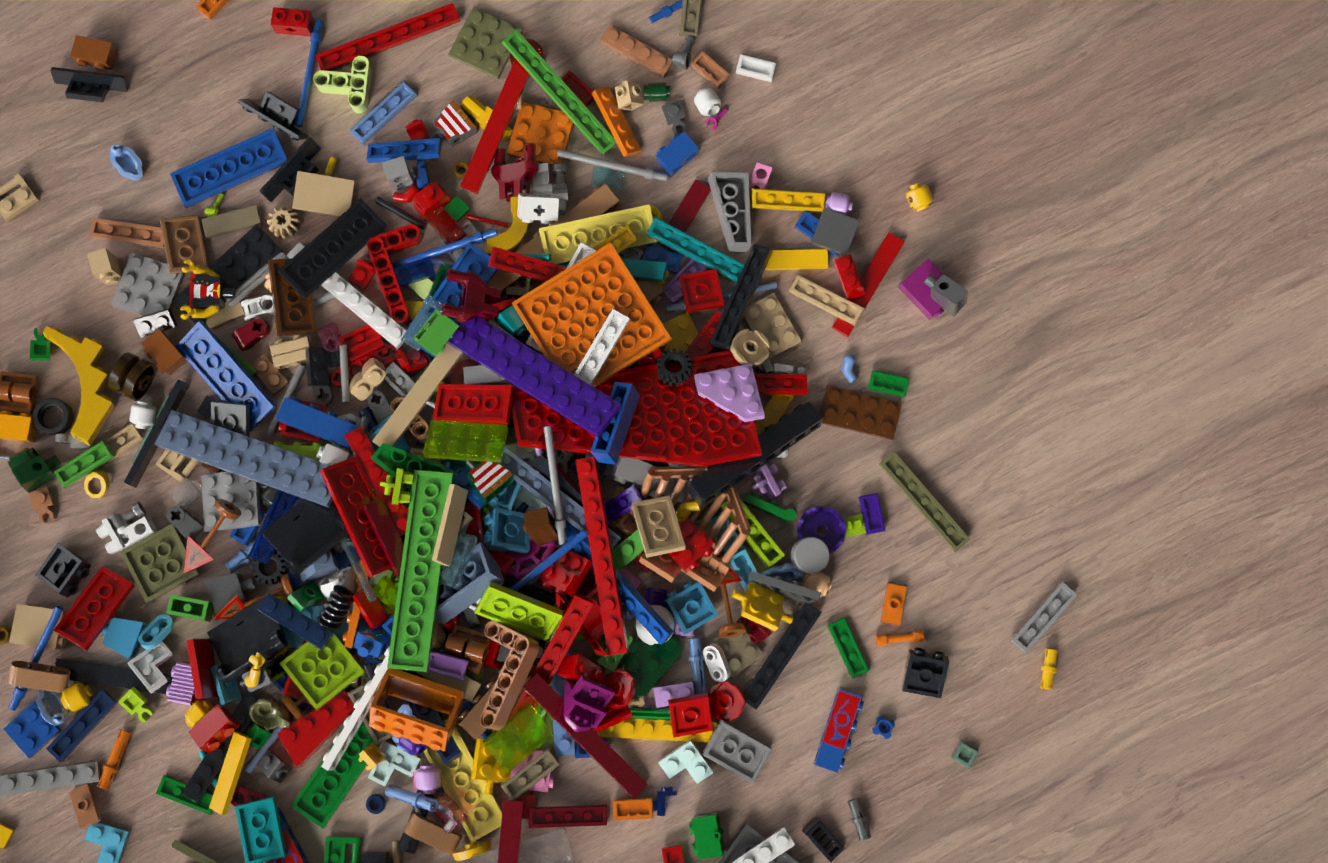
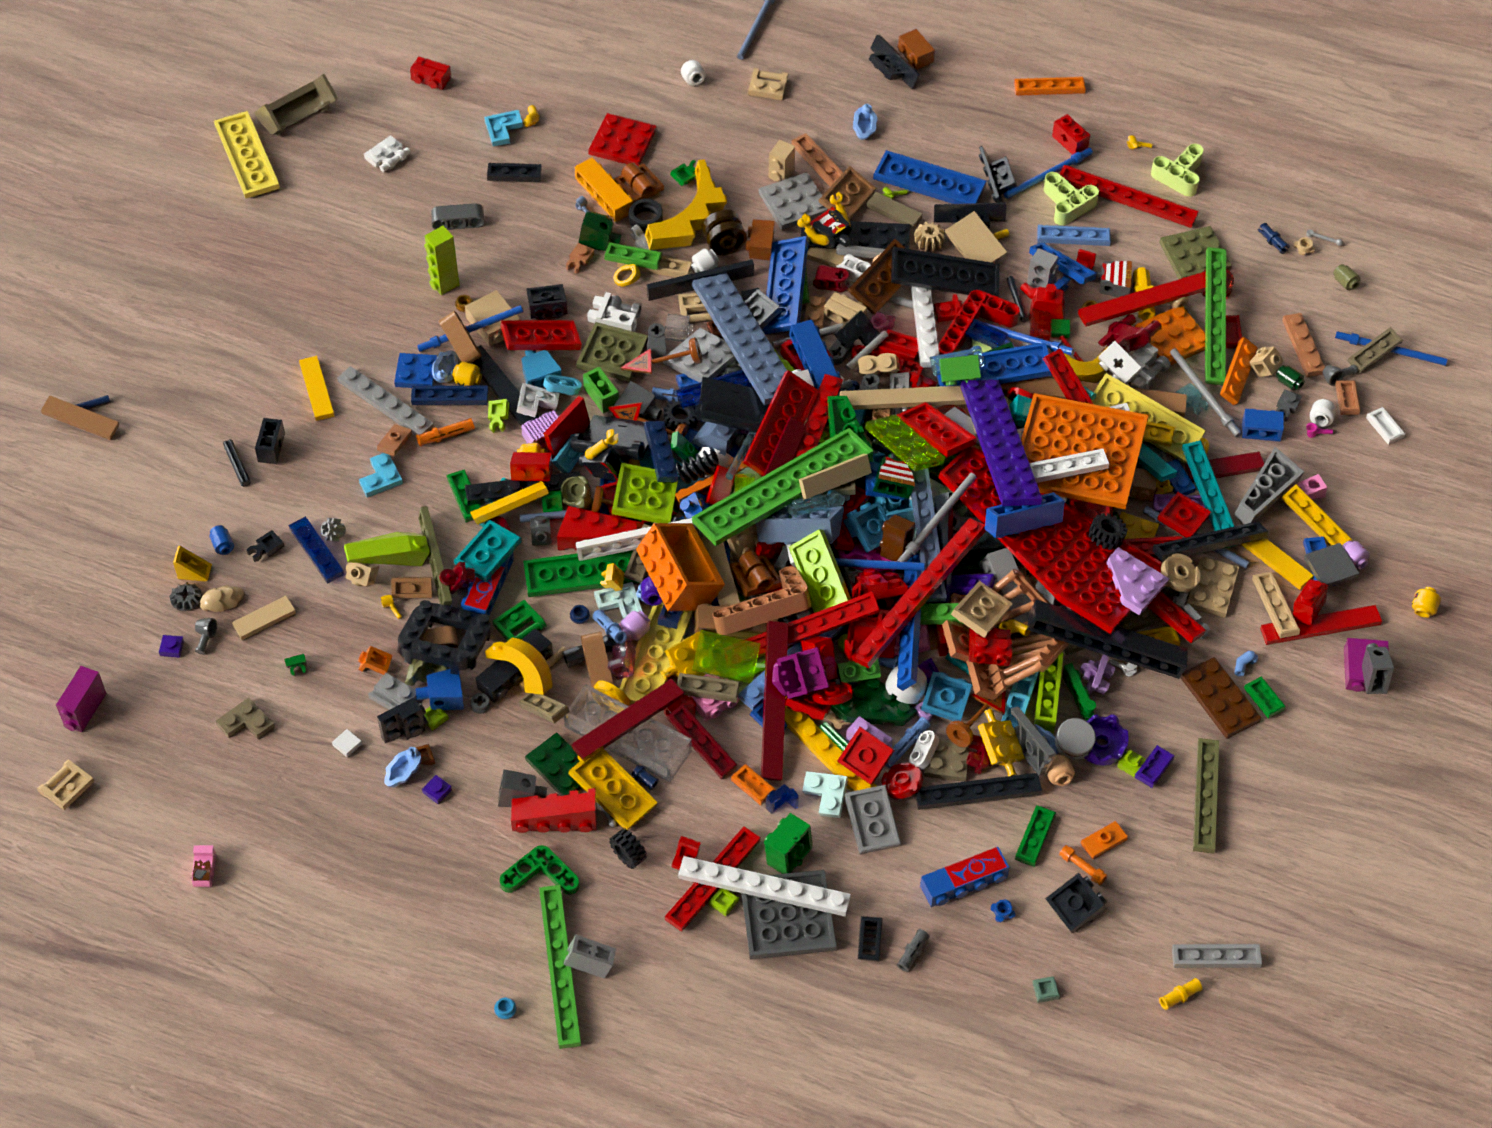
camera: 45 degrees right, 25 degrees down
plate [133,308,177,338] -> none
lime hips [380,468,414,505] -> none
medium lavender tile [429,650,469,680] -> none
dark red connector [441,268,501,323] -> none

